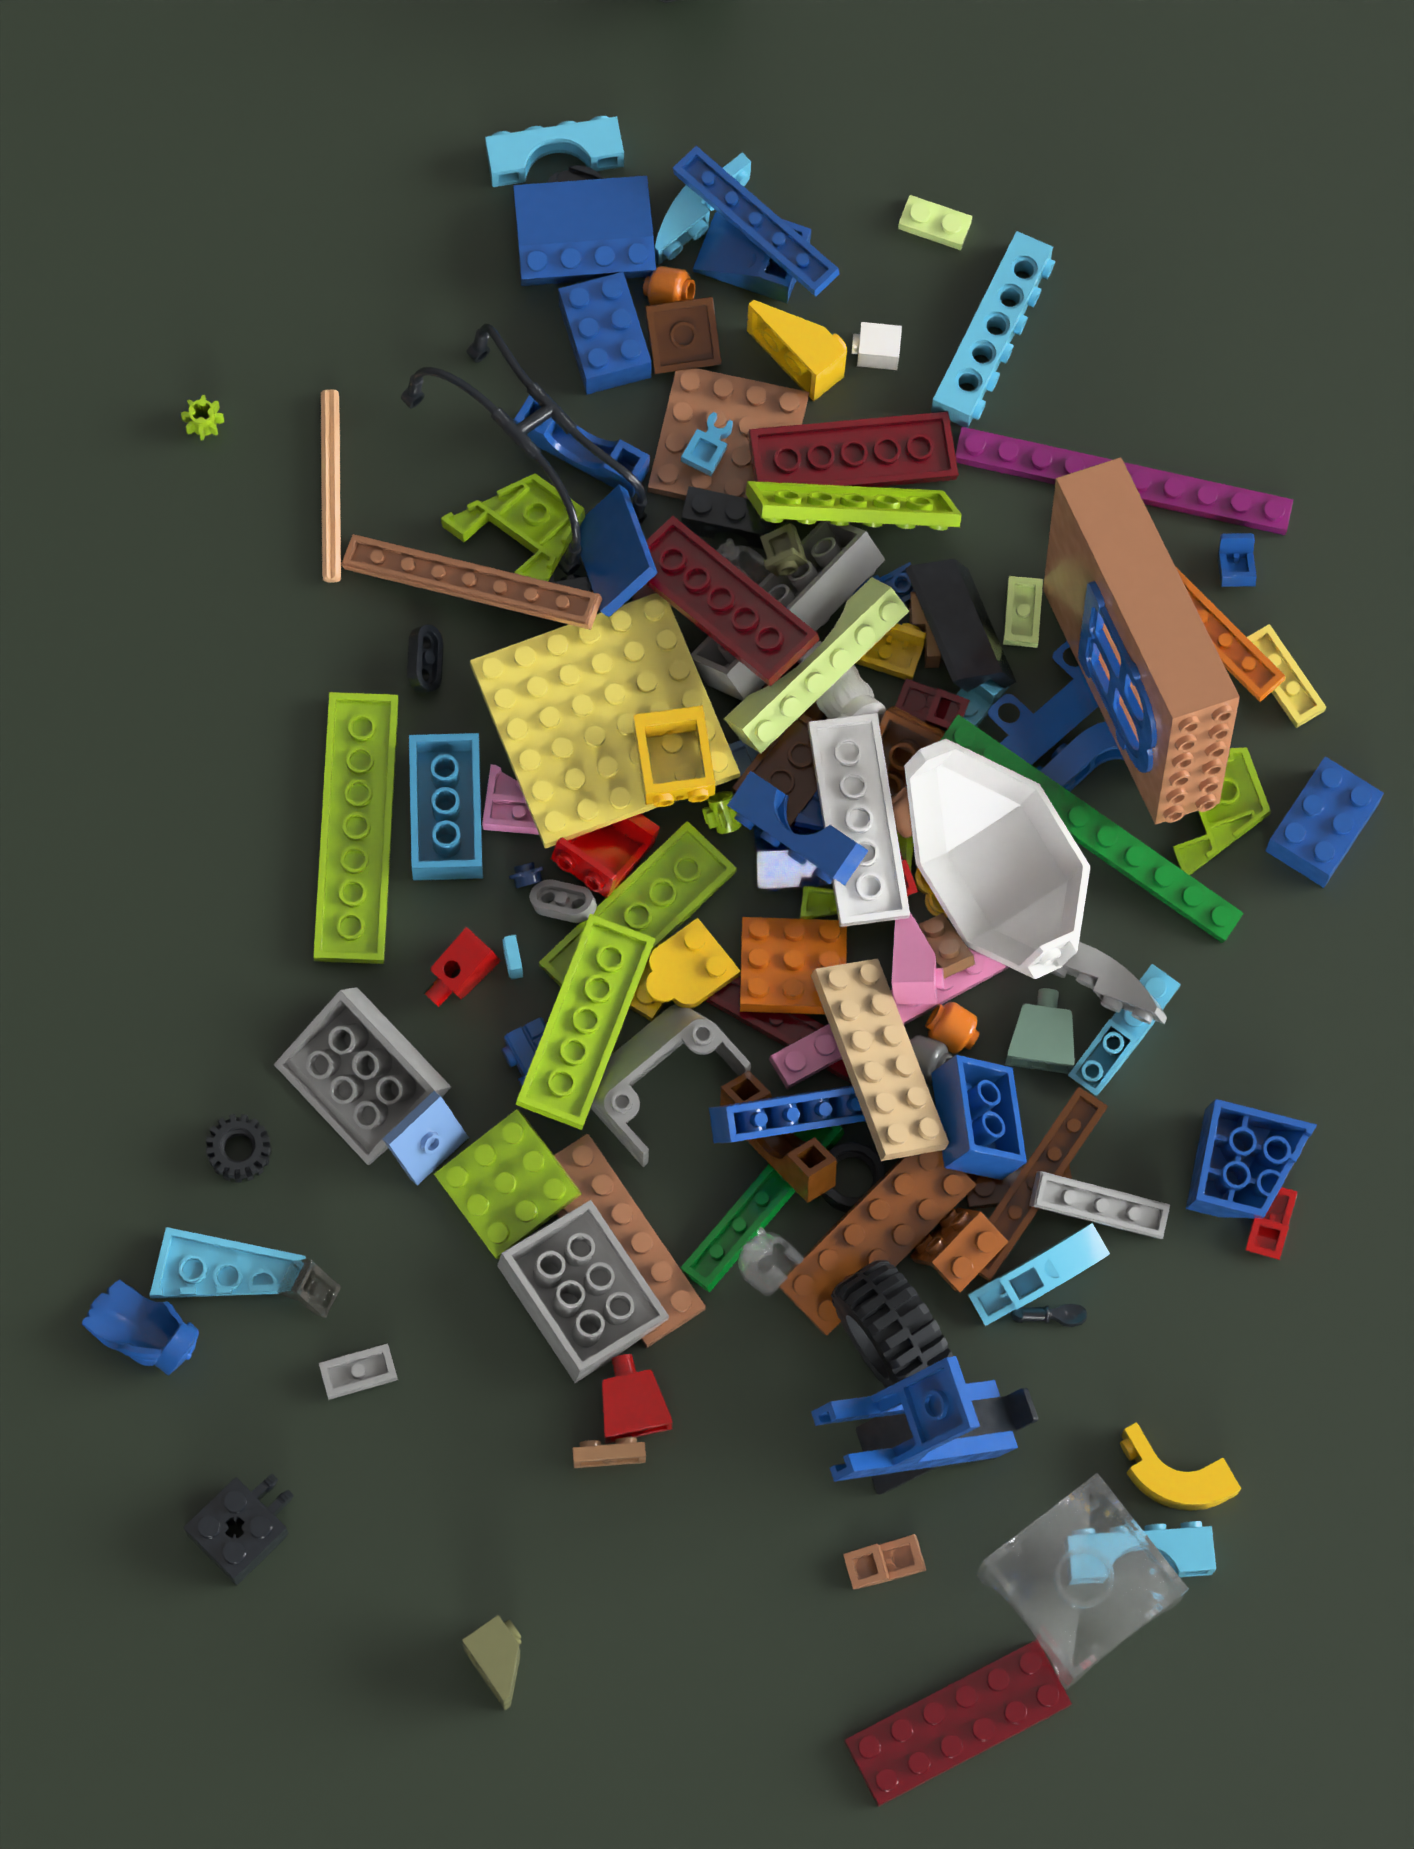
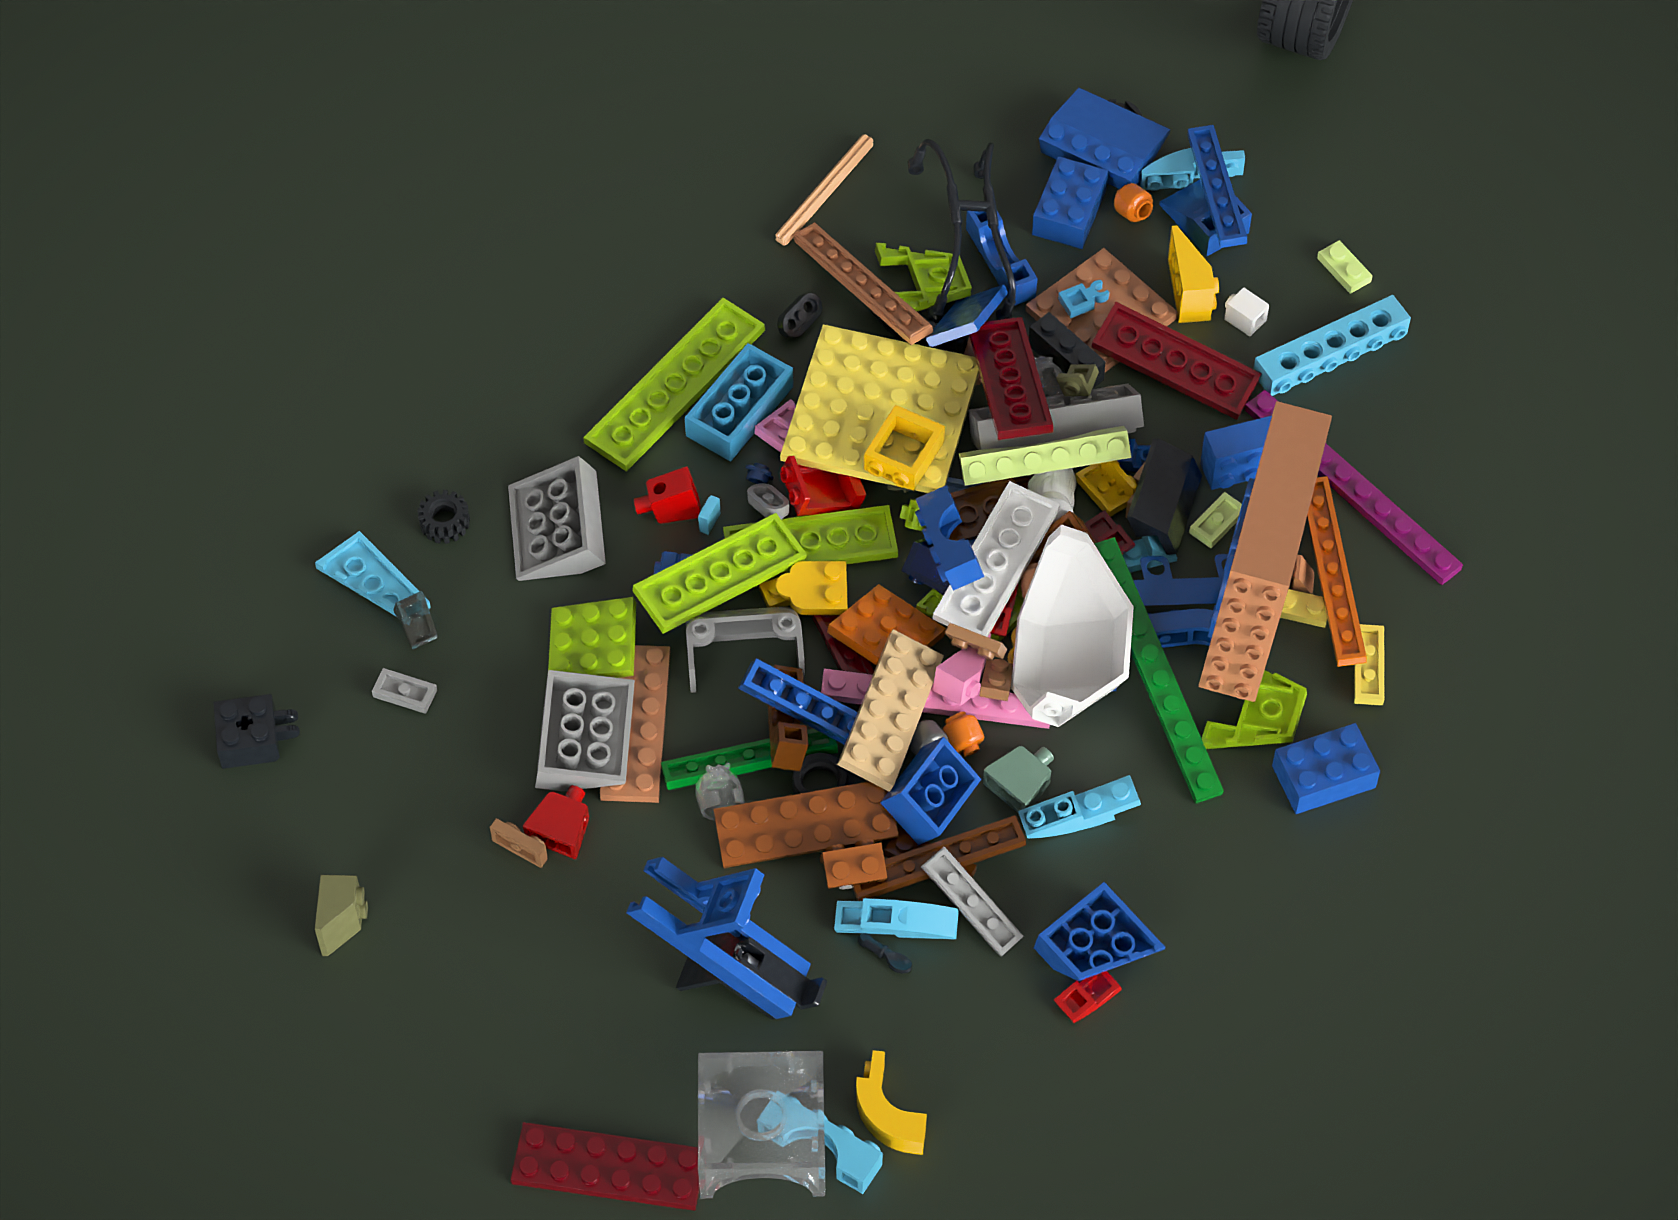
camera: 40 degrees right, 15 degrees down
blue hair [82,1280,199,1376] -> none
lime gear [181,395,224,440] -> none
medium blue plate [383,1091,469,1185] -> none
medium azure arch [485,116,624,187] -> none
reddish brown plate [645,296,722,374] -> none
lime plate [745,481,962,531] -> none
black tyre [831,1260,953,1389] -> none
nougat slope [843,1534,926,1590] -> none
light grey slope [1050,942,1167,1024] -> none
blue bracket [1218,533,1257,587] -> none
none -> medium nougat plate [945,623,1007,660]
none -> blue brick [1200,416,1272,490]

